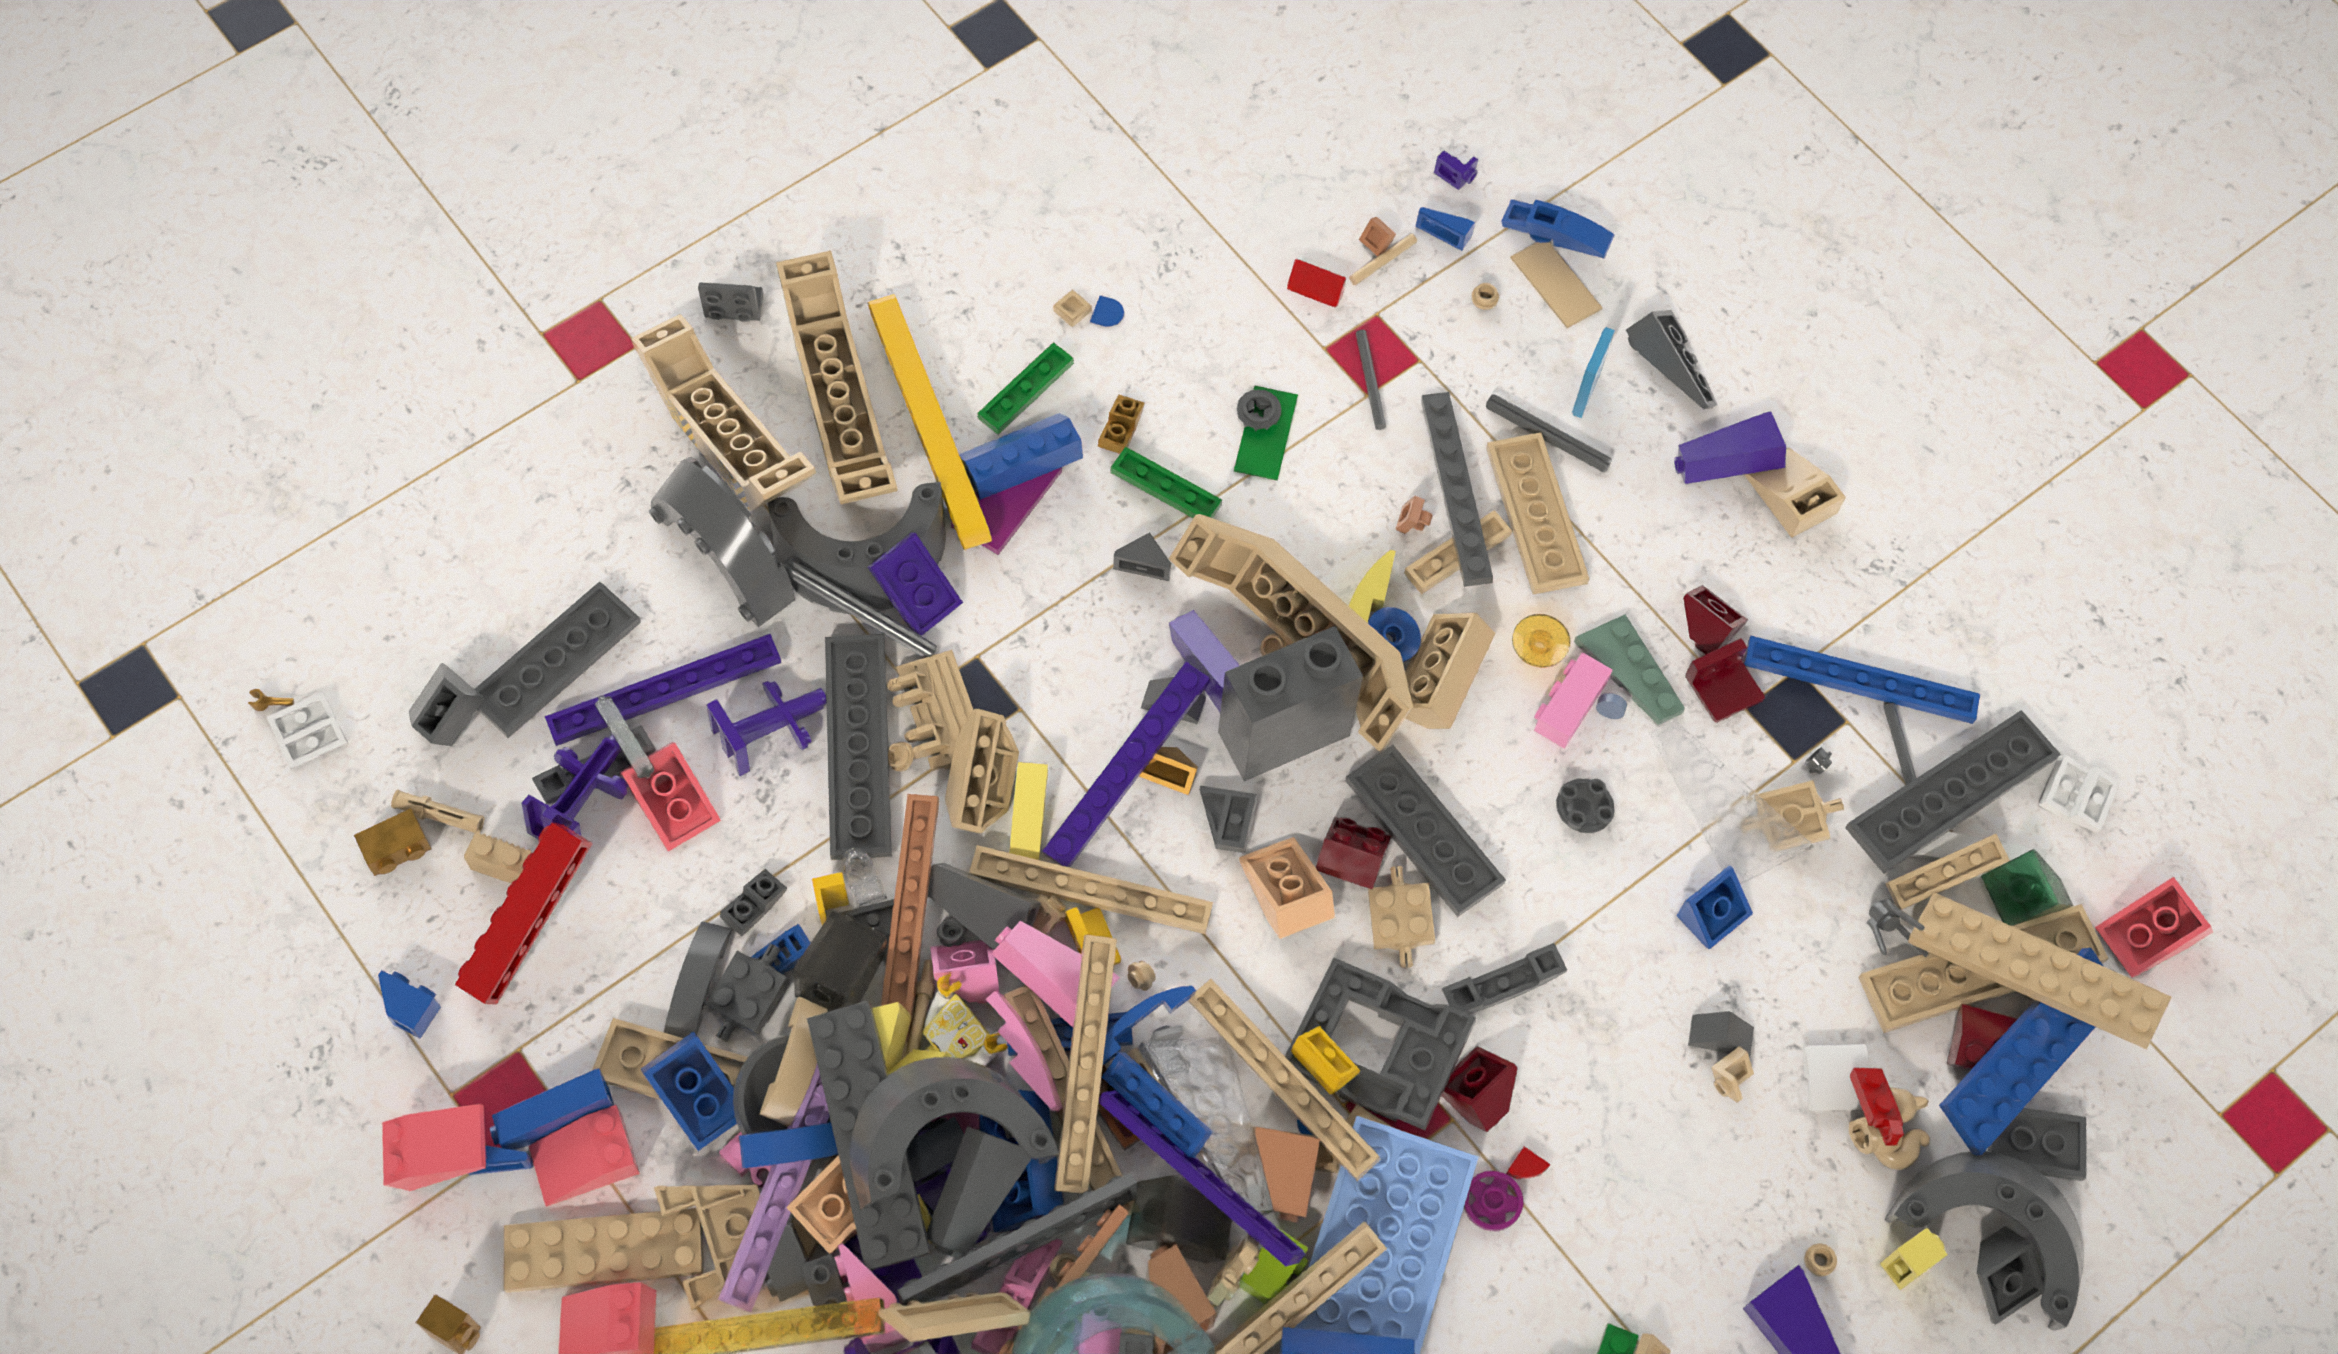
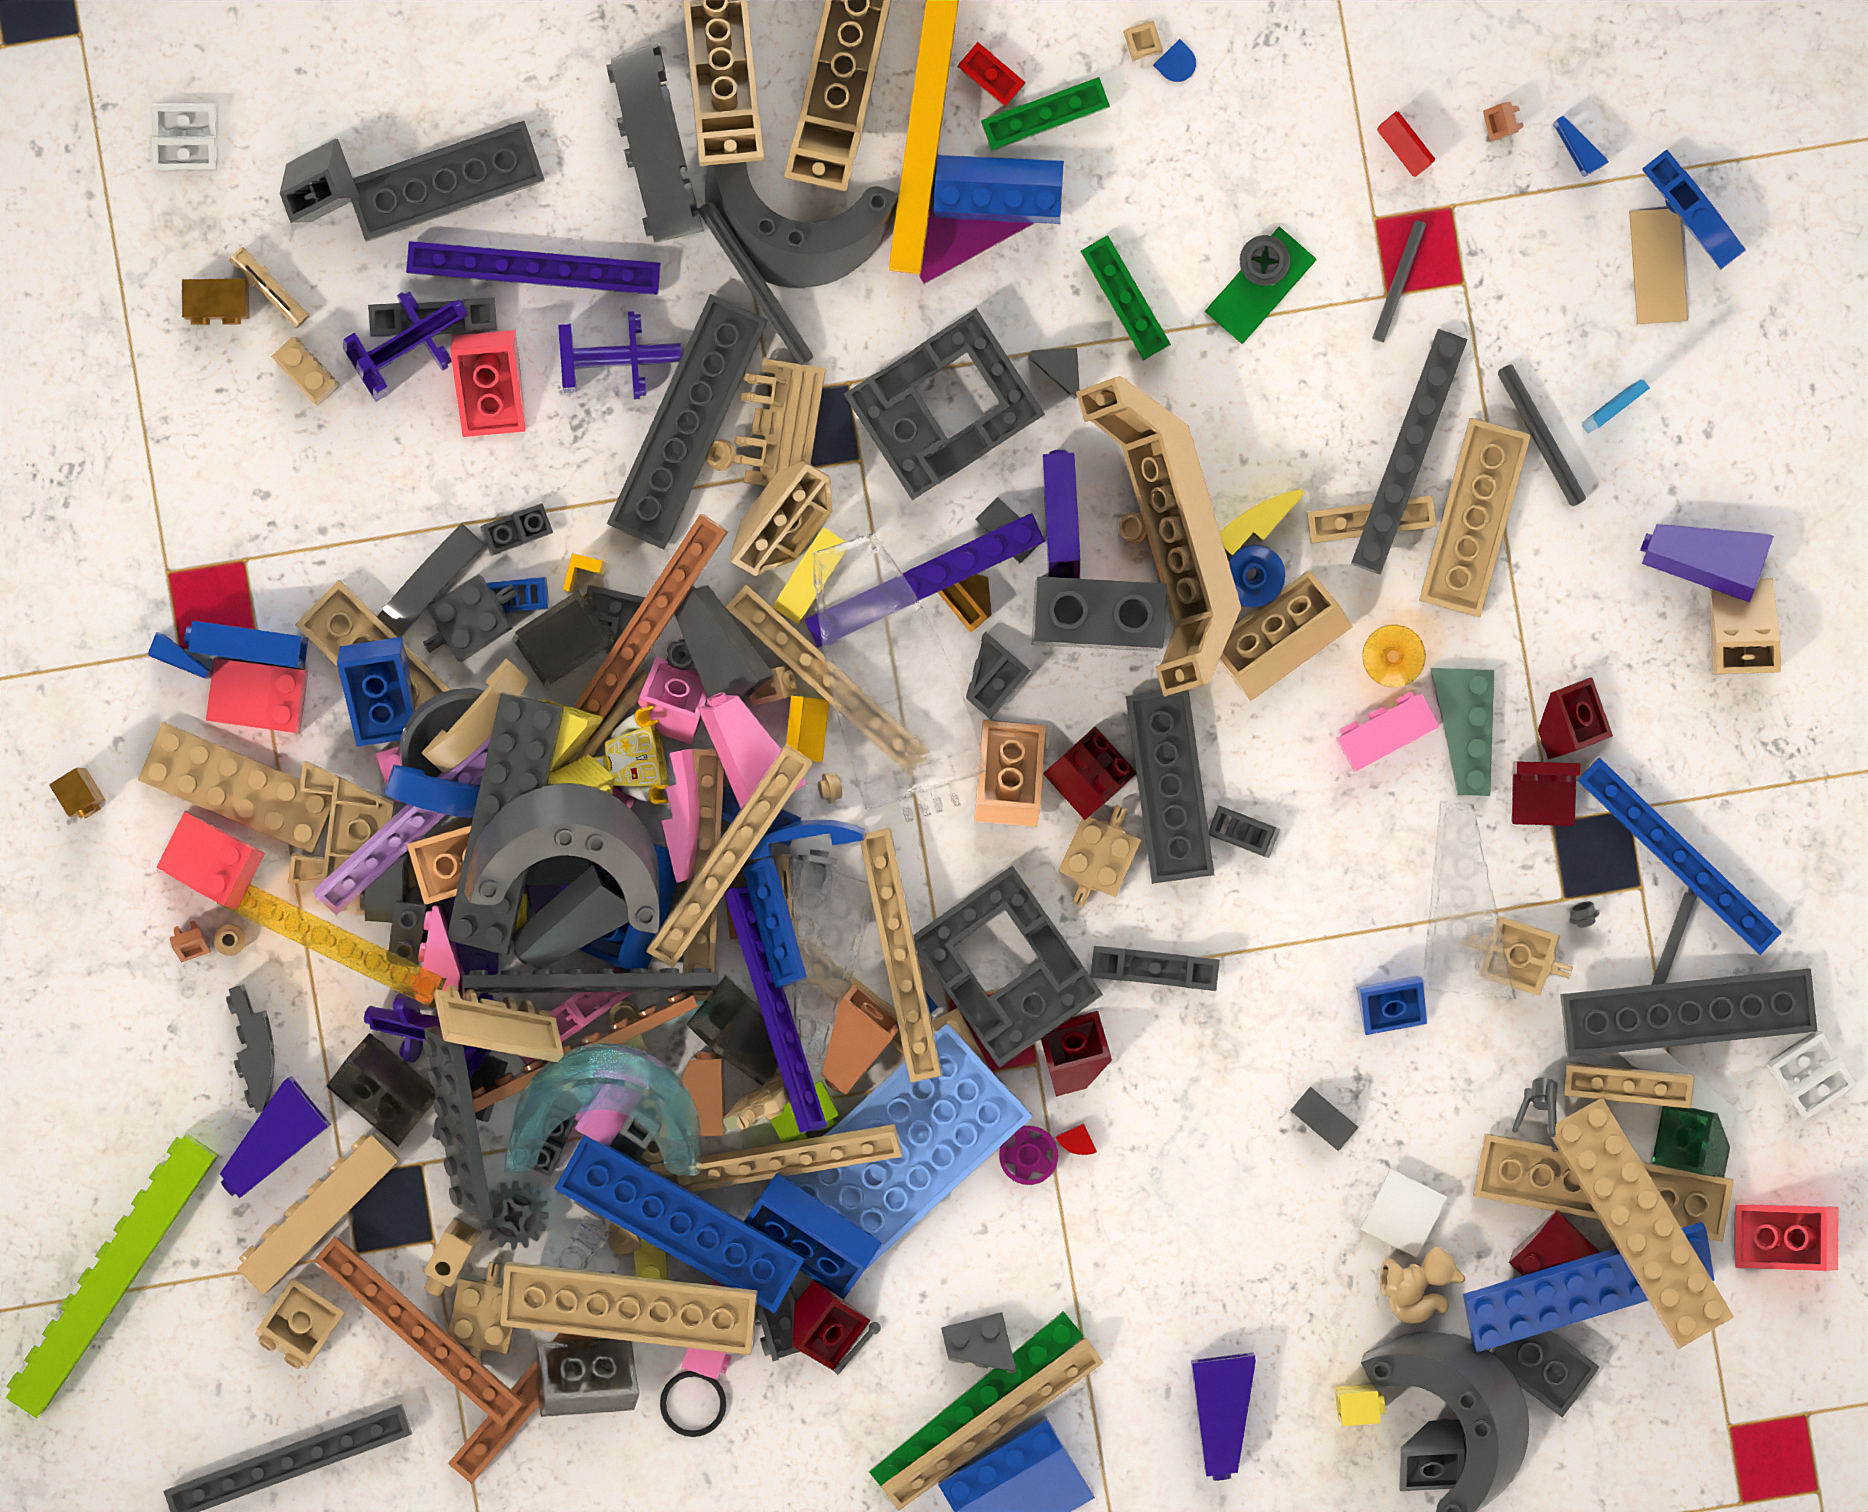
camera: 30 degrees right, 25 degrees up
pearl gold hand [248,689,294,711] -> none
blue slope [378,970,441,1039] -> none
coral slope [382,1104,486,1191] -> none
red brick [455,822,593,1005] -> none
clear smoke axle [595,695,654,779] -> none
clear piece [842,848,887,908] -> none
dark purple tile [867,532,963,636] -> none
pearl gold slope [1098,394,1145,454] -> none
yellow slope [1291,1026,1360,1095] -> none
tan bar [1349,233,1417,285] -> none
nougat tile [1396,496,1433,534] -> none
dark purple bracket [1434,150,1478,190] -> none
tan plate [1471,283,1499,310] -> none
dark grey dish [1556,778,1615,833] -> none
sand blue tile [1596,693,1627,719] -> none
dark grey wedge [1626,310,1717,410] -> none
tan bracket [1711,1046,1754,1103] -> none
tan plate [1804,1243,1837,1276] -> none
red hinge [1850,1068,1904,1146] -> none
none -> clear windscreen [813,533,987,823]
none -> dark grey piece [844,308,1045,501]
none -> red plate [957,41,1026,108]
none -> dark grey slope [1209,805,1280,858]

